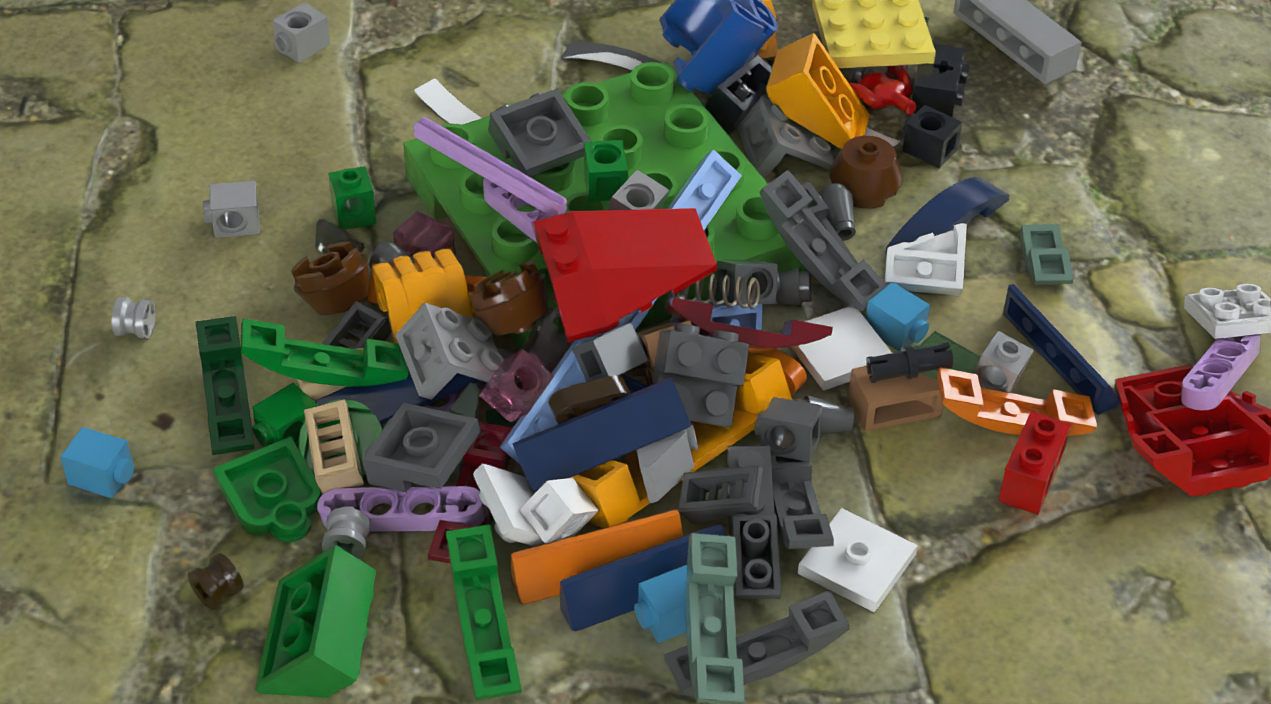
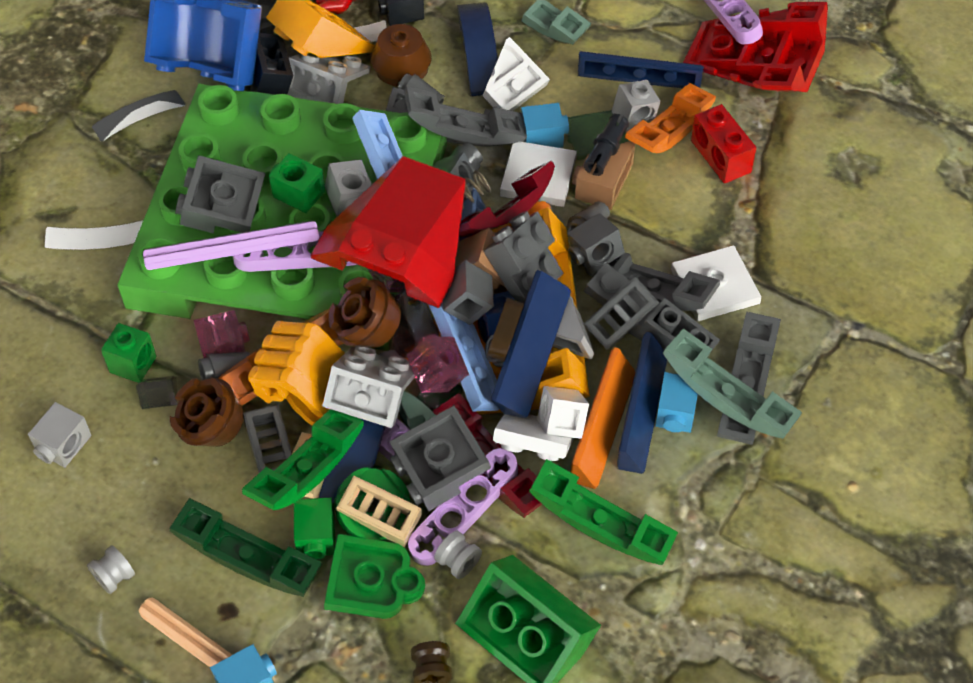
camera: 50 degrees left, 10 degrees up
none -> light nougat axle [139,597,232,667]

